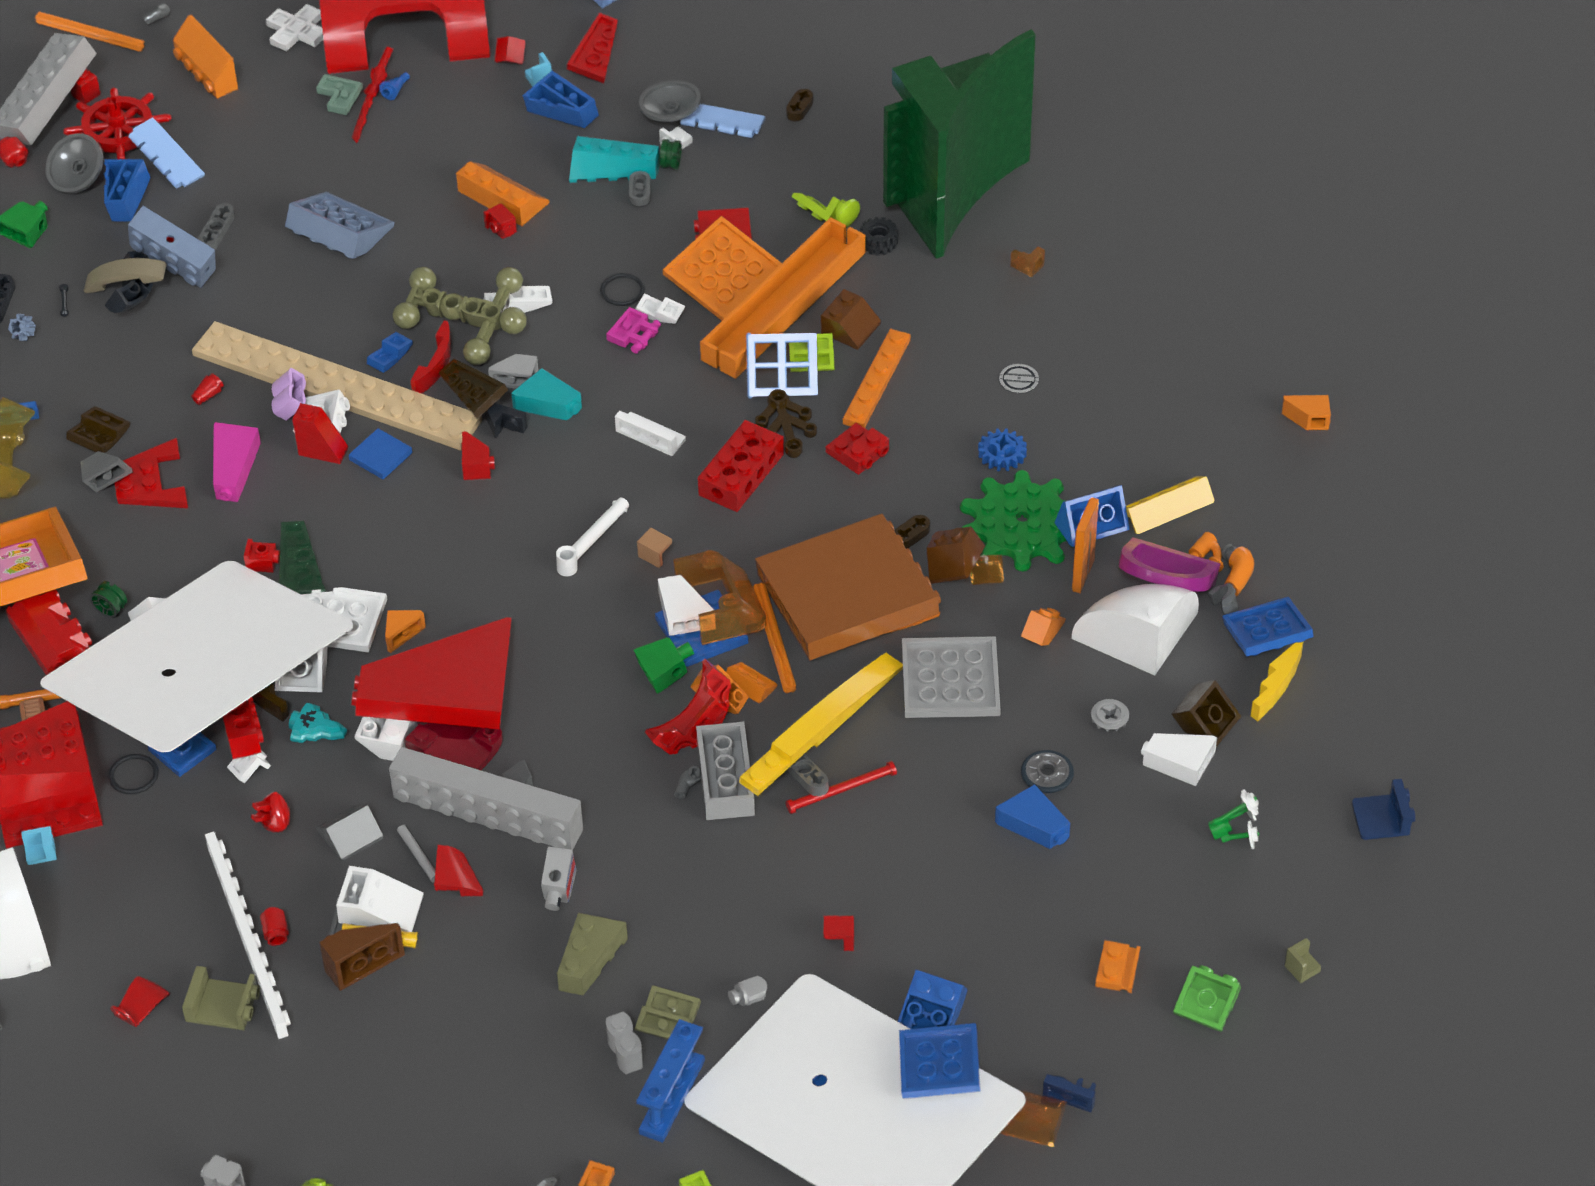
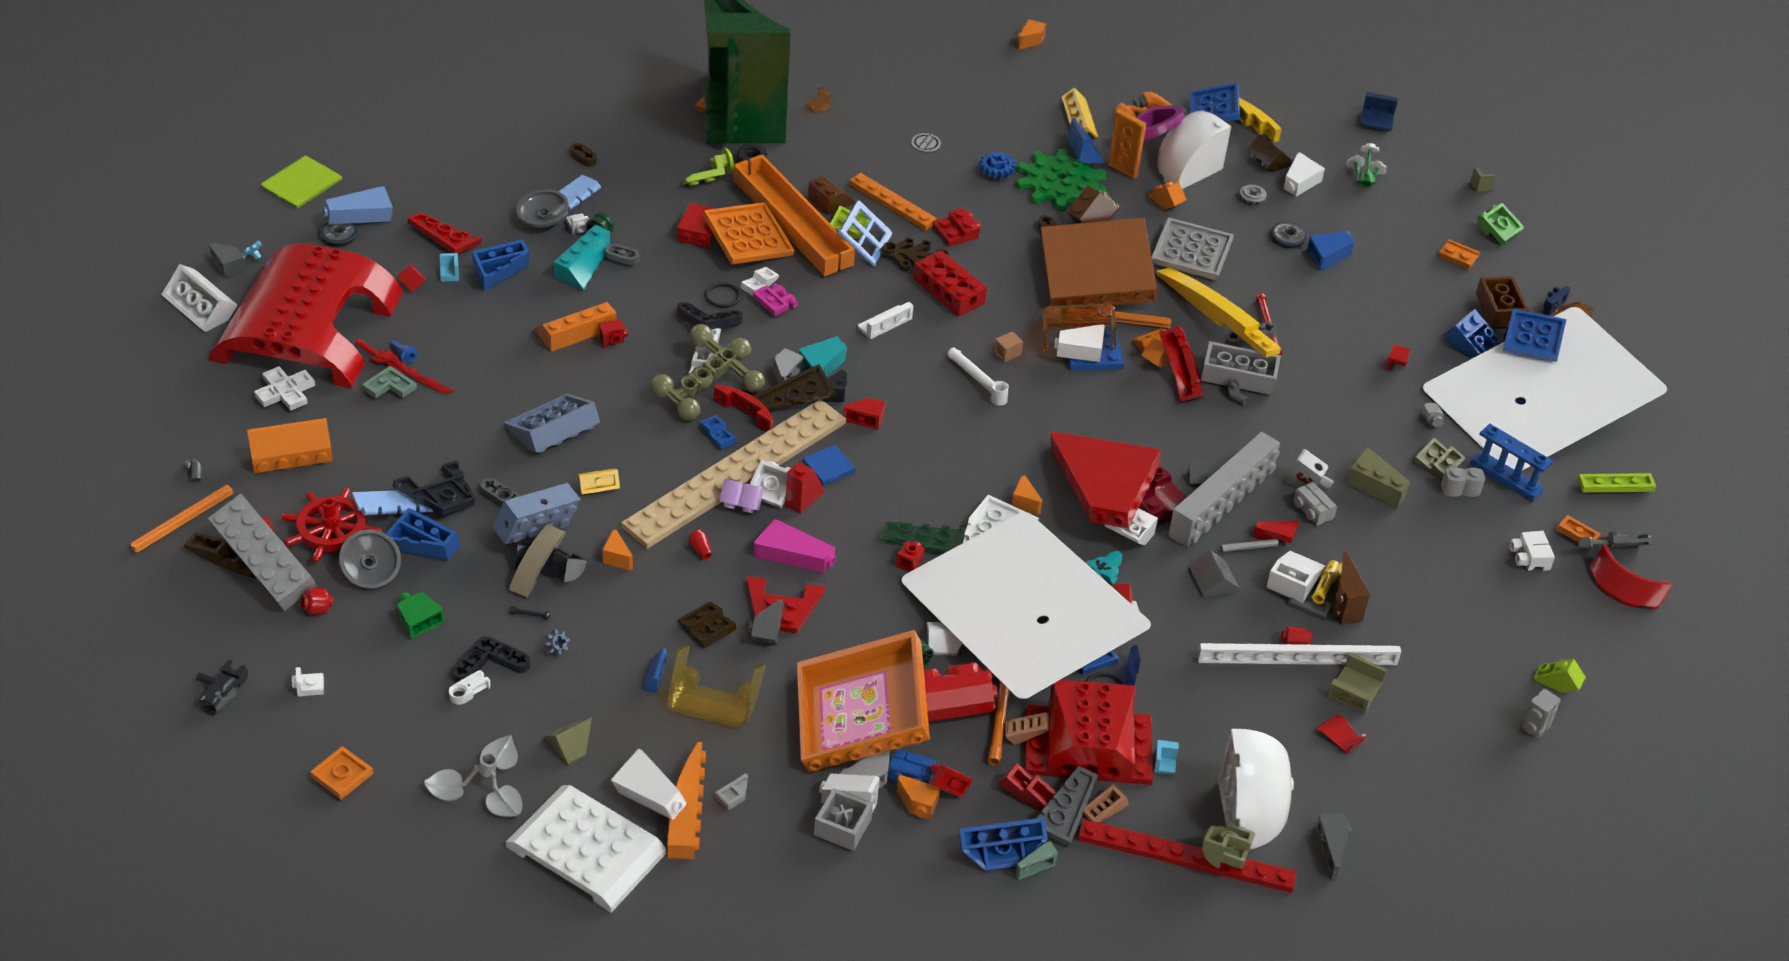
camera: 75 degrees left, 5 degrees down
red piece [251,791,290,832] -> none
green torso [633,637,694,694] -> none
none -> black wing [393,460,475,515]
none -> yellow plate [578,469,620,494]
none -> orange slope [602,530,633,570]
none -> black beam [676,302,743,330]
none -> clear blue slope [1125,645,1141,686]
none -> light grey brick [1293,482,1337,526]
none -> reddish brown brick [1476,276,1530,328]
none -> white hips [1509,531,1555,571]

